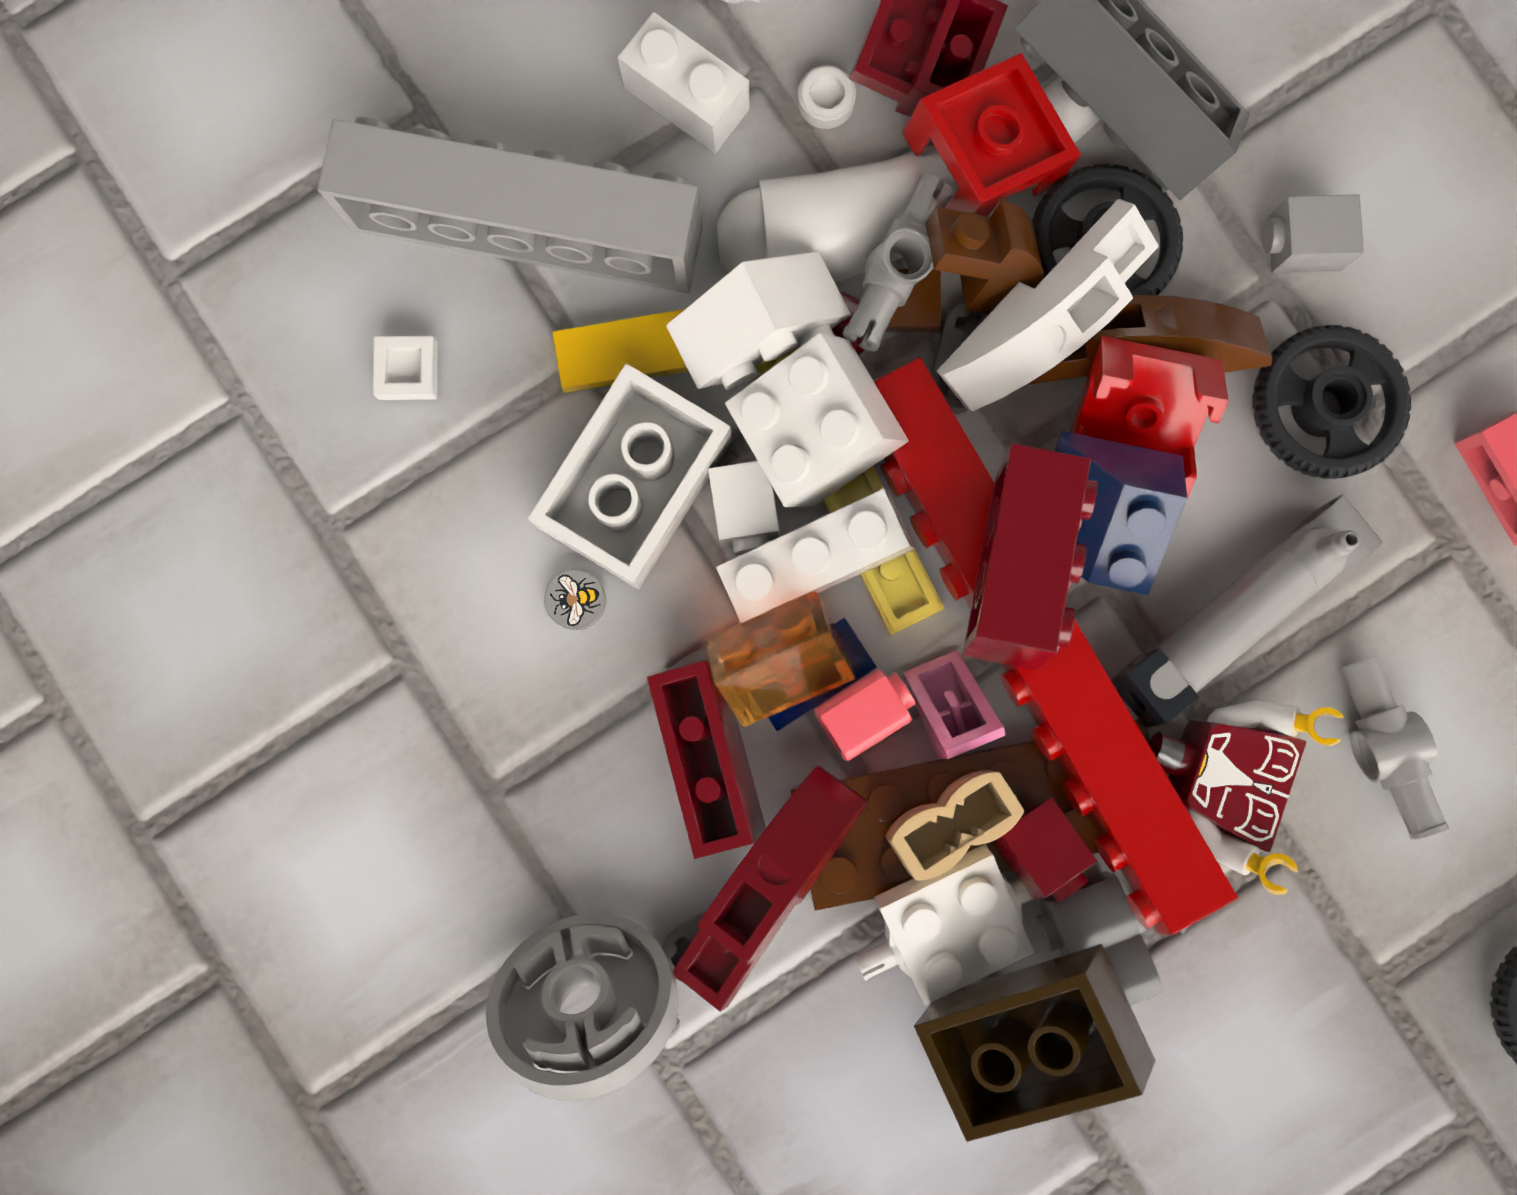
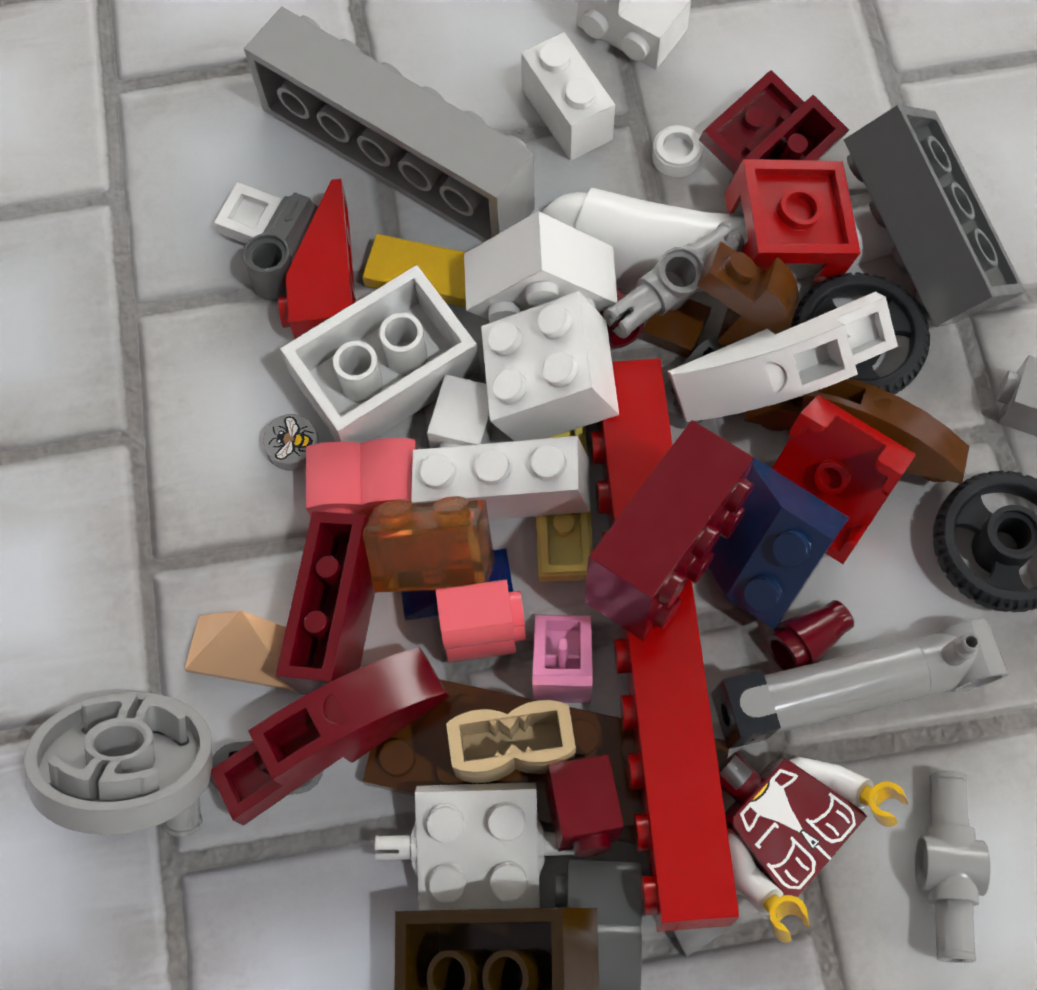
camera: 25 degrees right, 15 degrees down
none -> light nougat slope [184,610,296,692]
none -> dark grey piece [243,192,318,301]
none -> red slope [278,178,356,339]
none -> coral brick [306,438,421,525]
none -> dark red cone [767,600,854,670]

